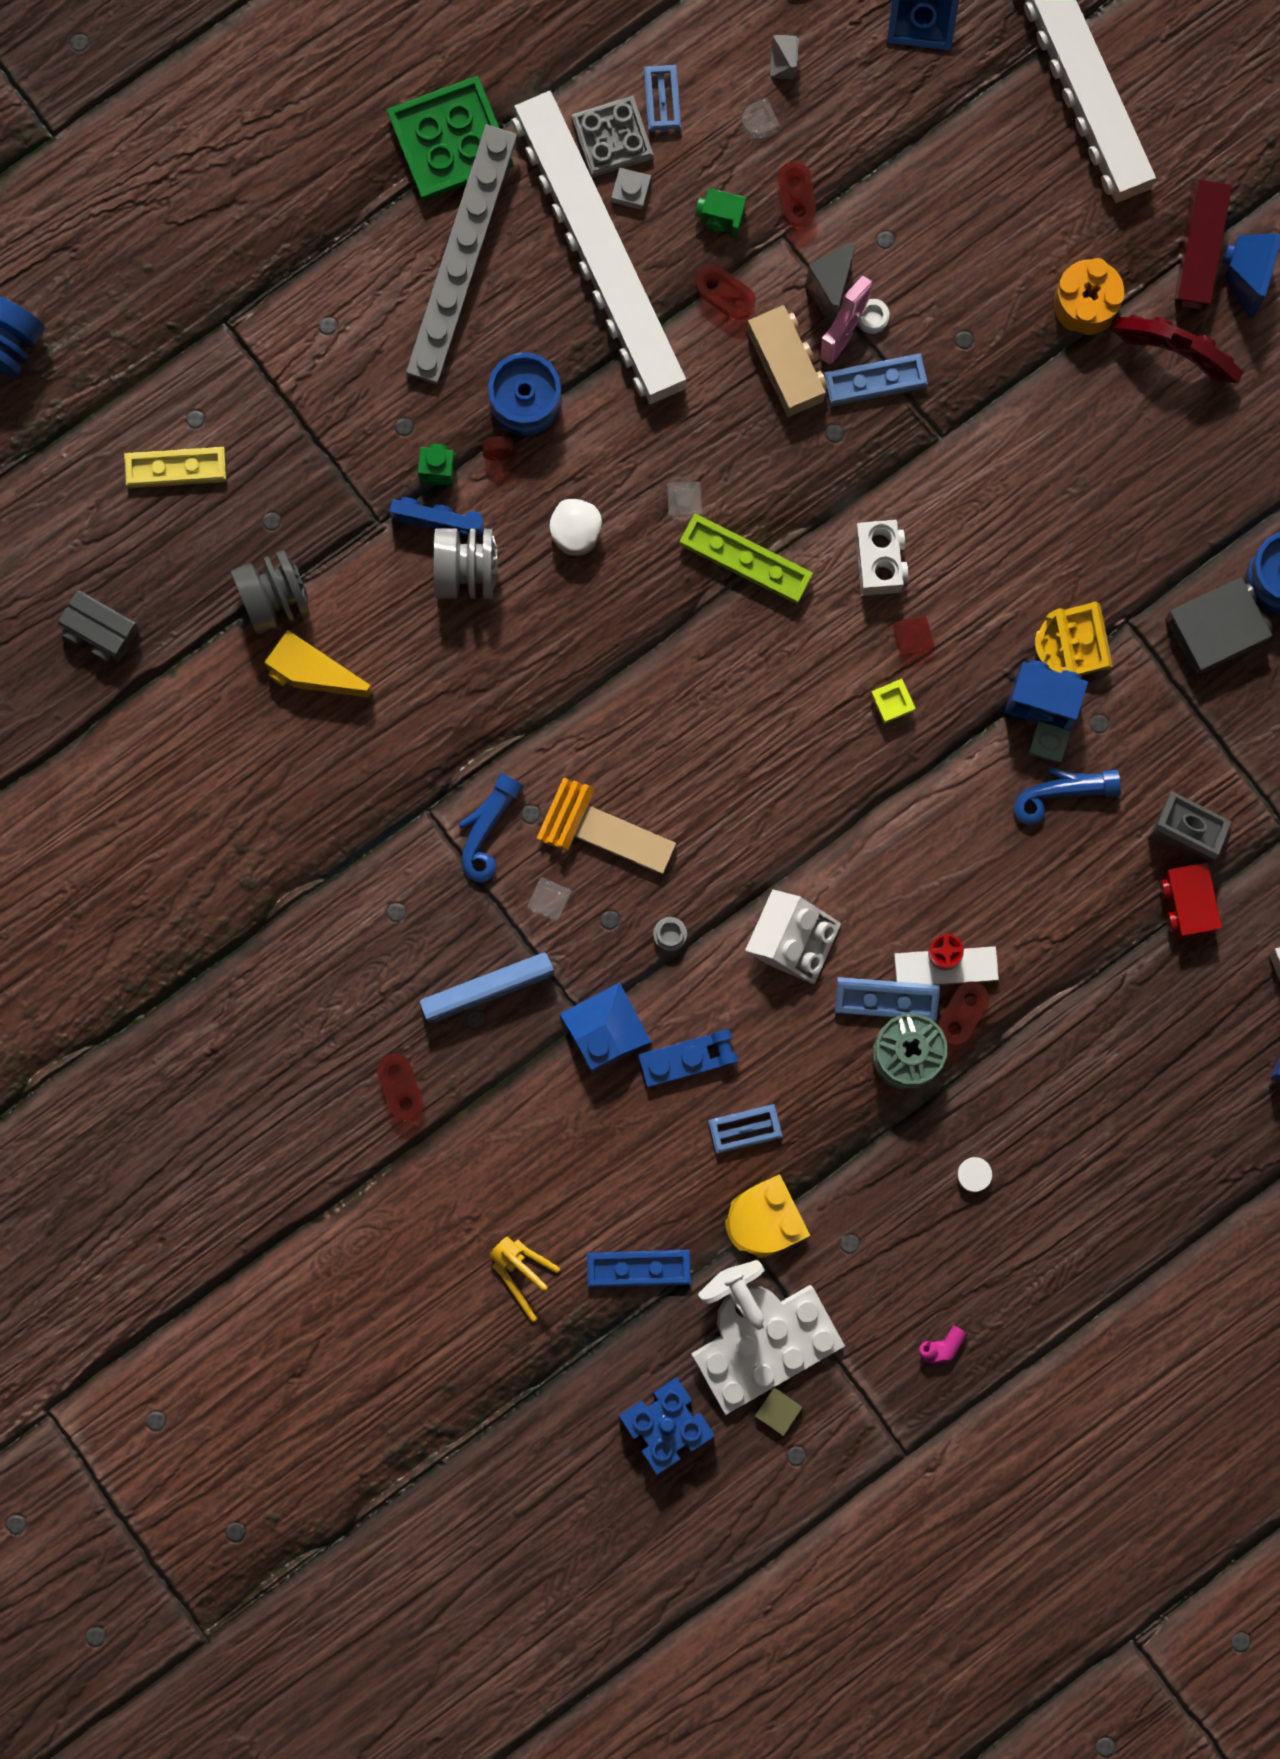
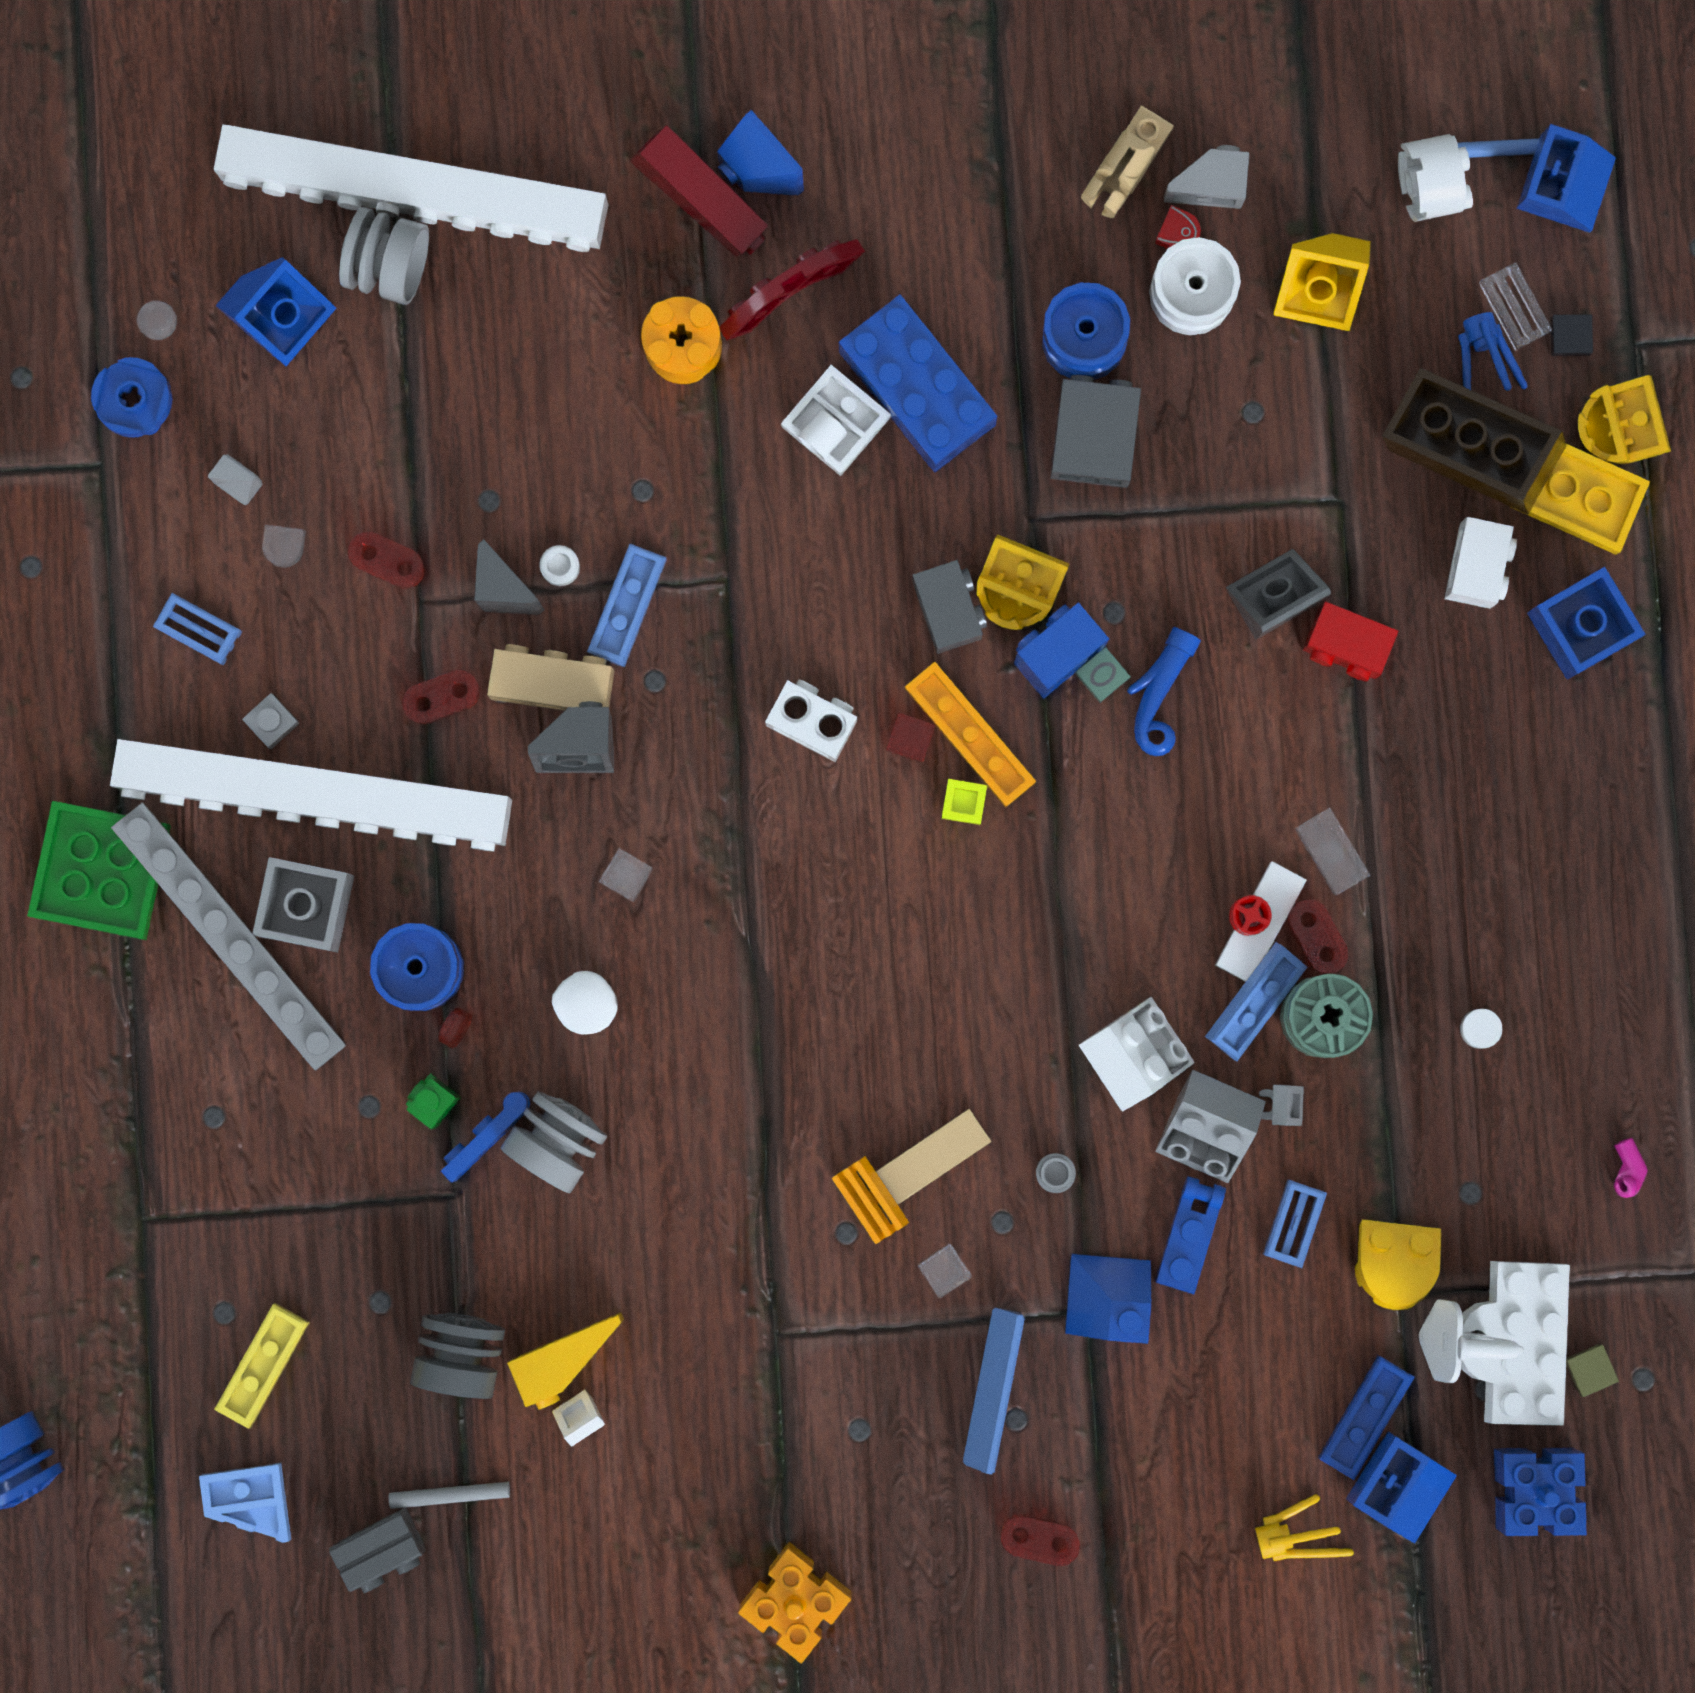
camera: 50 degrees left, 5 degrees up
blue plant [459,773,524,882] -> none
light grey tile [571,96,654,178] -> none
lime plate [679,513,813,605] -> none
green brick [695,188,747,239] -> none
bright pink tile [820,276,872,365] -> none
none -> light blue wing [199,1463,291,1543]
none -> light grey brick [252,857,354,953]
none -> light grey wheel [339,207,429,305]
none -> light grey bar [389,1481,510,1509]
none -> dark grey slope [528,701,614,773]
none -> white plate [552,1390,605,1447]
none -> light orange brick [738,1542,852,1664]
none -> white plate [781,365,891,476]
none -> blue brick [838,294,997,473]
none -> light orange plate [905,662,1036,808]
none -> dark grey brick [912,560,987,654]
none -> light grey slope [1155,1070,1266,1183]
none -> light grey tile [1259,1085,1304,1126]
none -> clear plate [1294,808,1371,896]
none -> blue slope [1346,1431,1457,1543]

